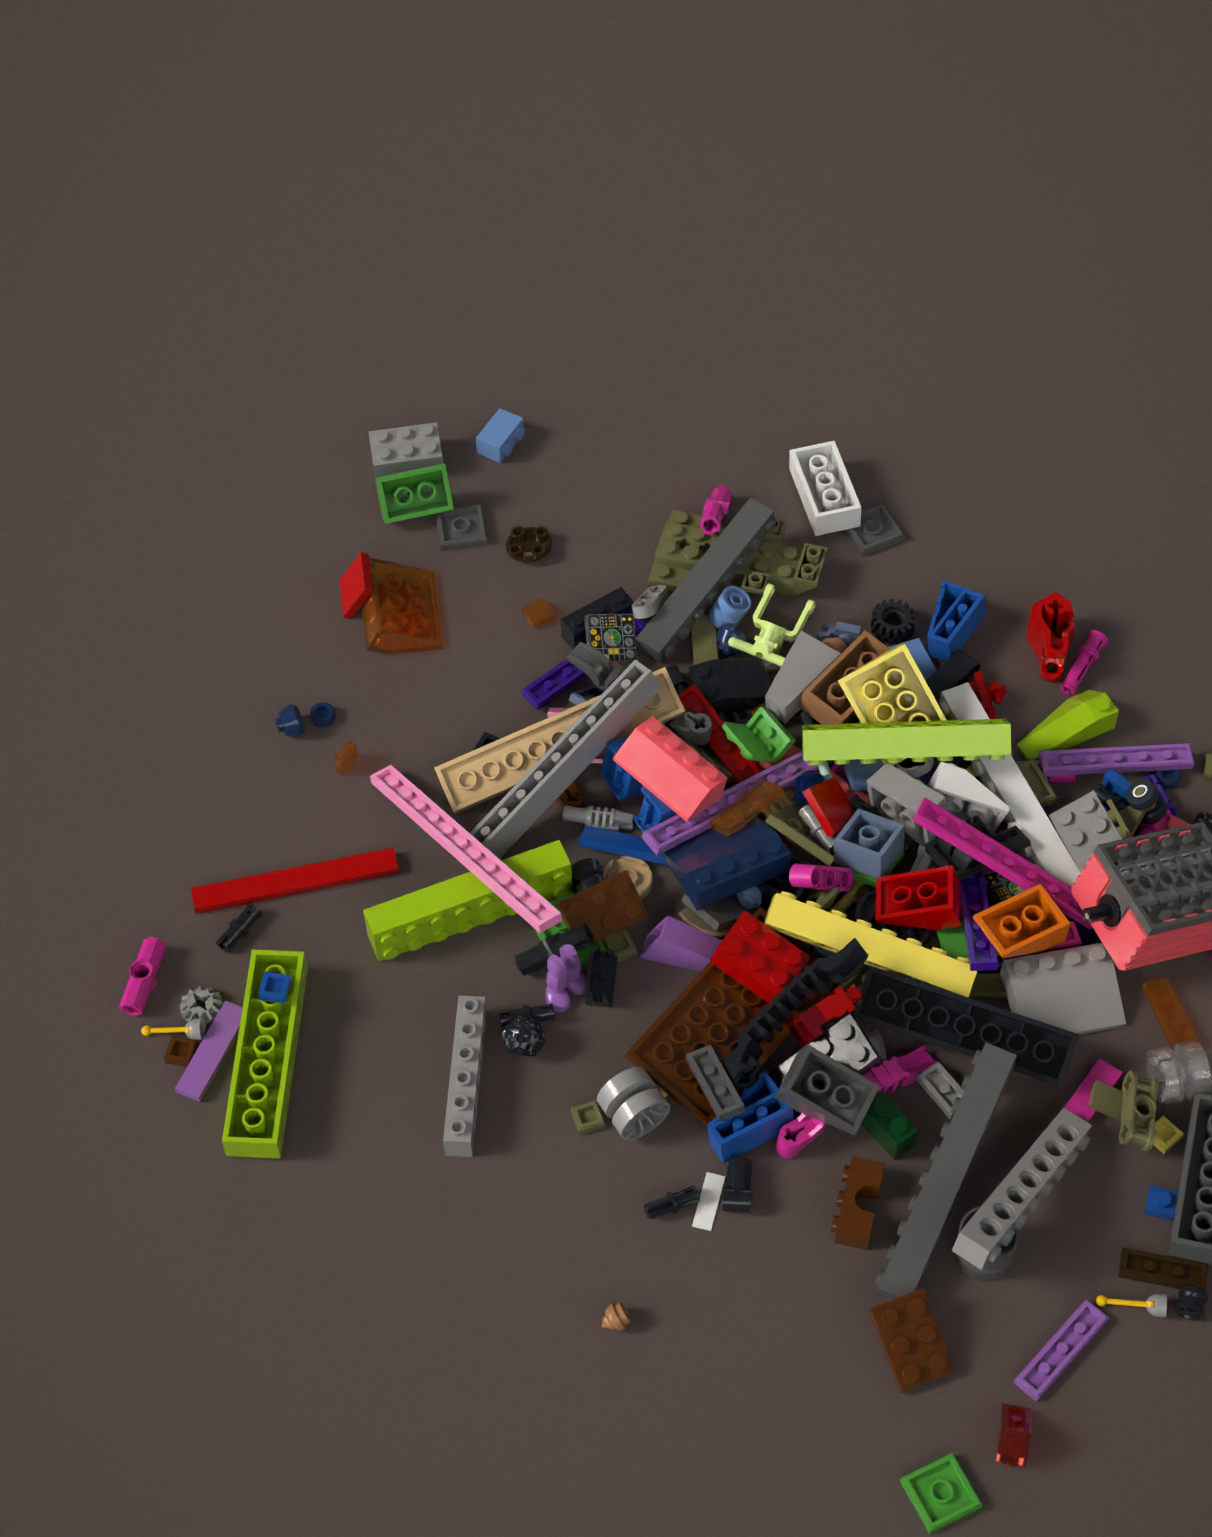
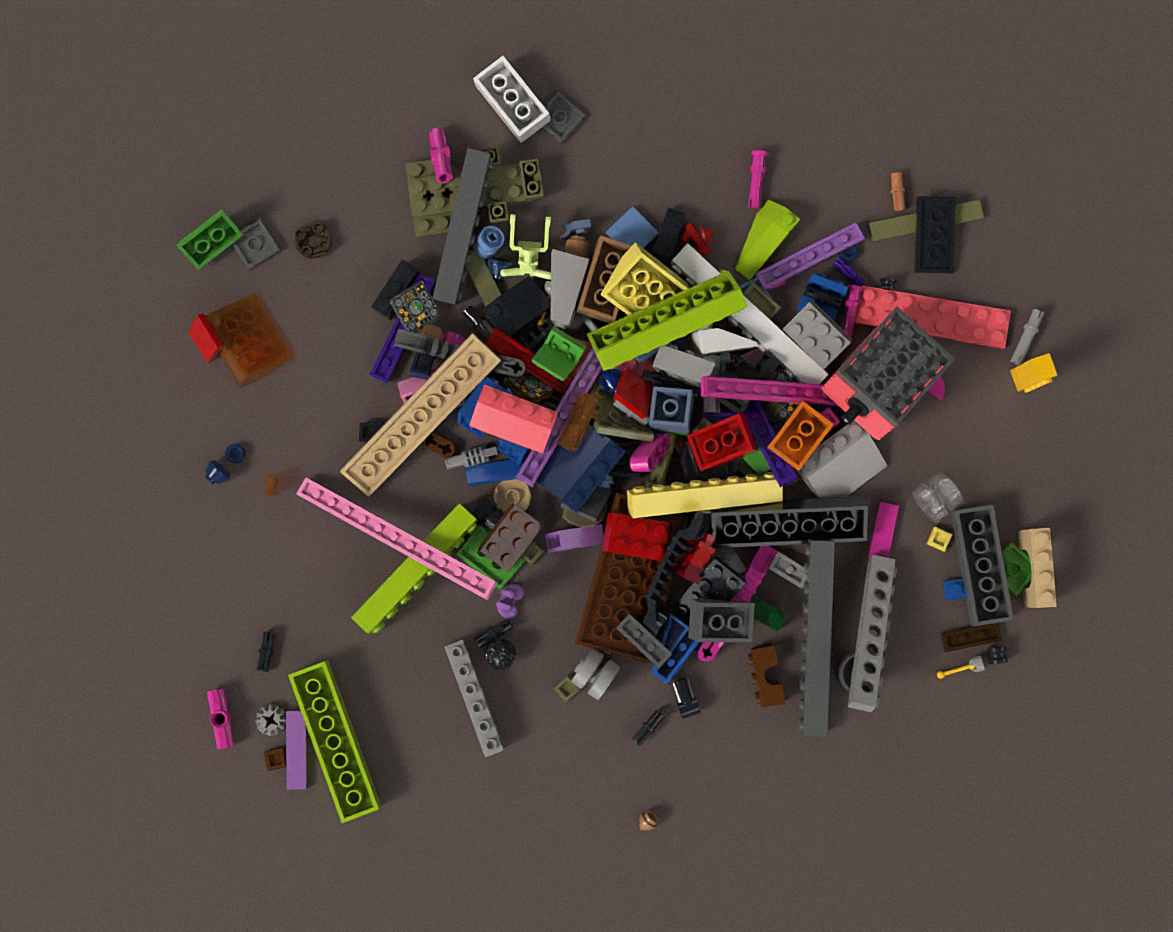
camera: 25 degrees left, 30 degrees up
hinge [141,1018,206,1040] -> none
red tile [191,848,399,914] -> none
blue plate [258,972,292,1003] -> none
light grey brick [368,422,443,481] -> none
light grey brick [470,660,662,859] -> none
medium blue brick [476,408,525,463] -> none
black piece [514,923,595,976] -> none
clear orange tile [522,598,555,629] -> none
black hinge [584,946,618,1008] -> none
light grey beam [632,585,669,619] -> none
white sticker [692,1172,726,1231] -> none
reddish brown plate [868,1288,955,1393] -> none
black tyre [871,599,916,645] -> none
bright green tile [900,1453,983,1534] -> none
blue wedge [927,580,986,662] -> none
clear red slope [996,1403,1032,1467] -> none
medium lavender tile [1014,1299,1109,1402] -> none
red piece [1027,592,1076,682] -> none
olive tile [1088,1080,1123,1122] -> none
plate [1106,780,1167,839] -> none
olive piece [1119,1071,1159,1152] -> none
clear orange tile [1141,976,1200,1055] -> none

